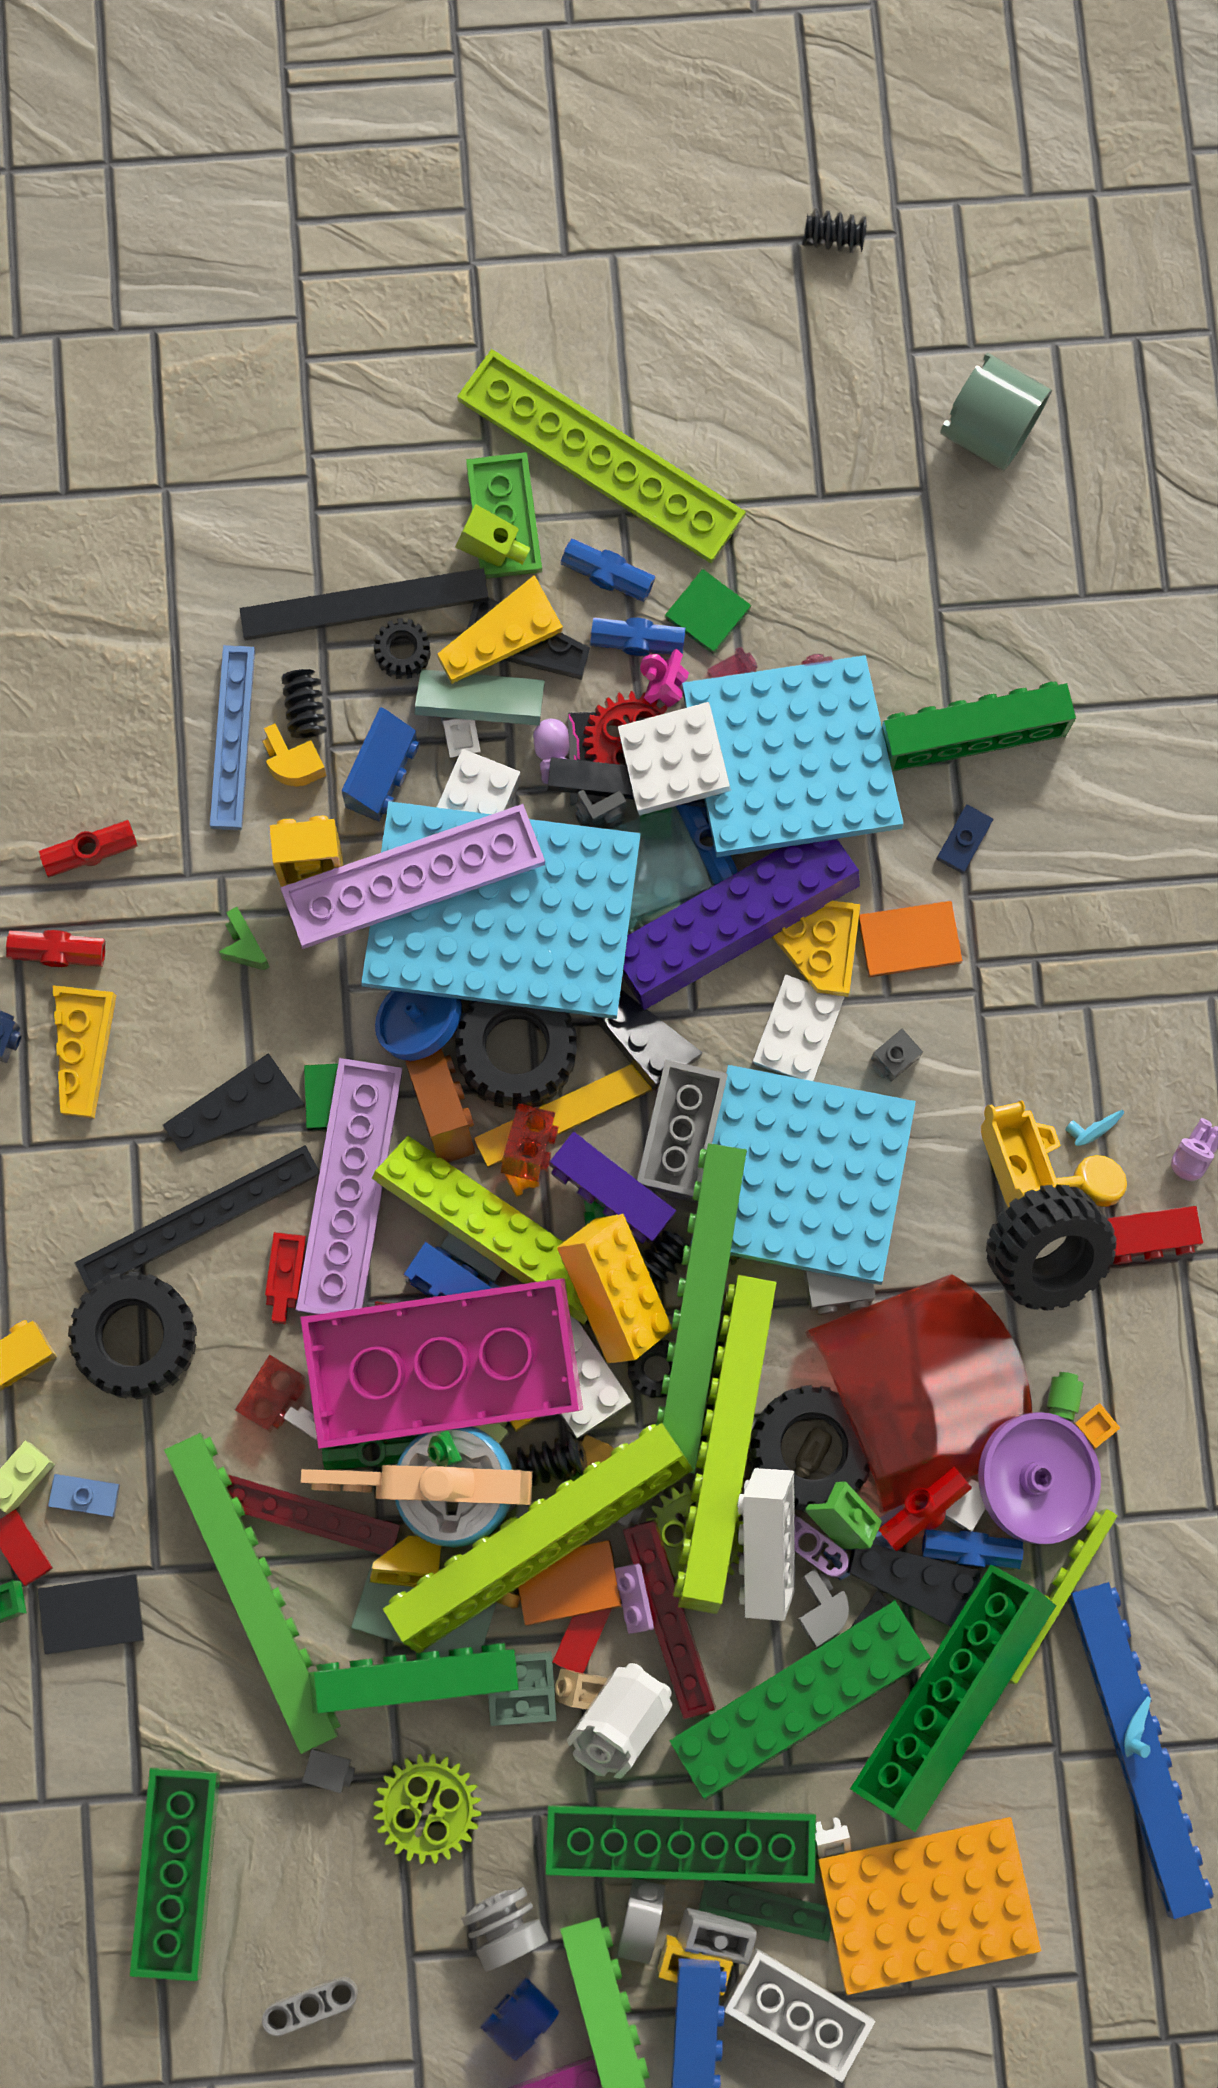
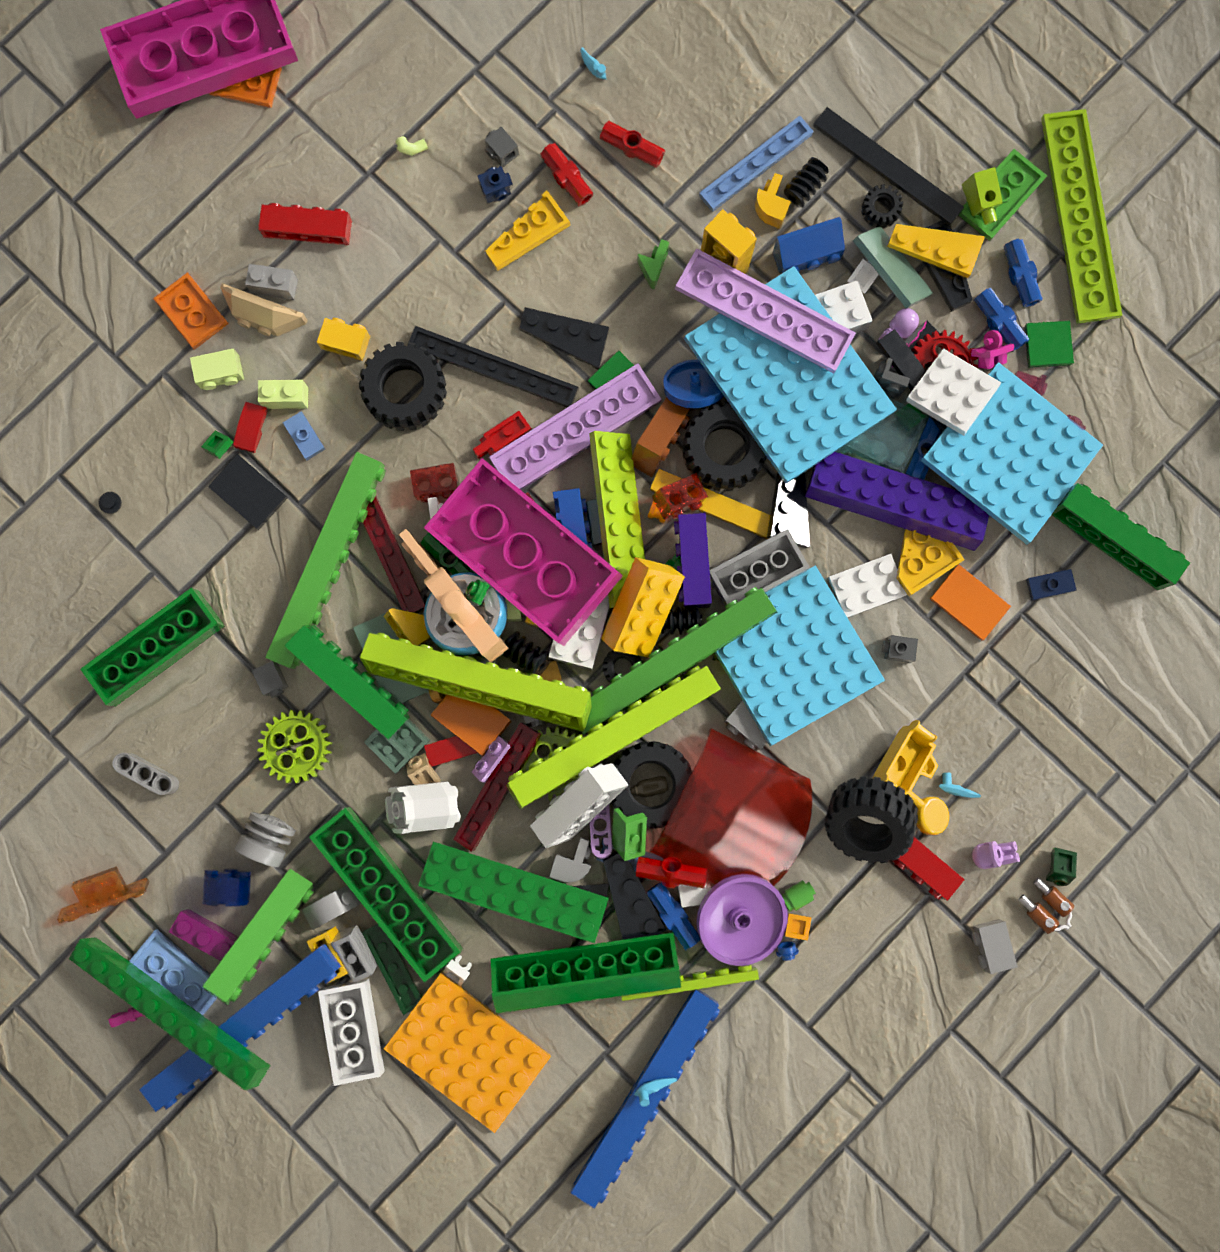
camera: 55 degrees right, 5 degrees up
none -> blue plate [776,941,799,961]

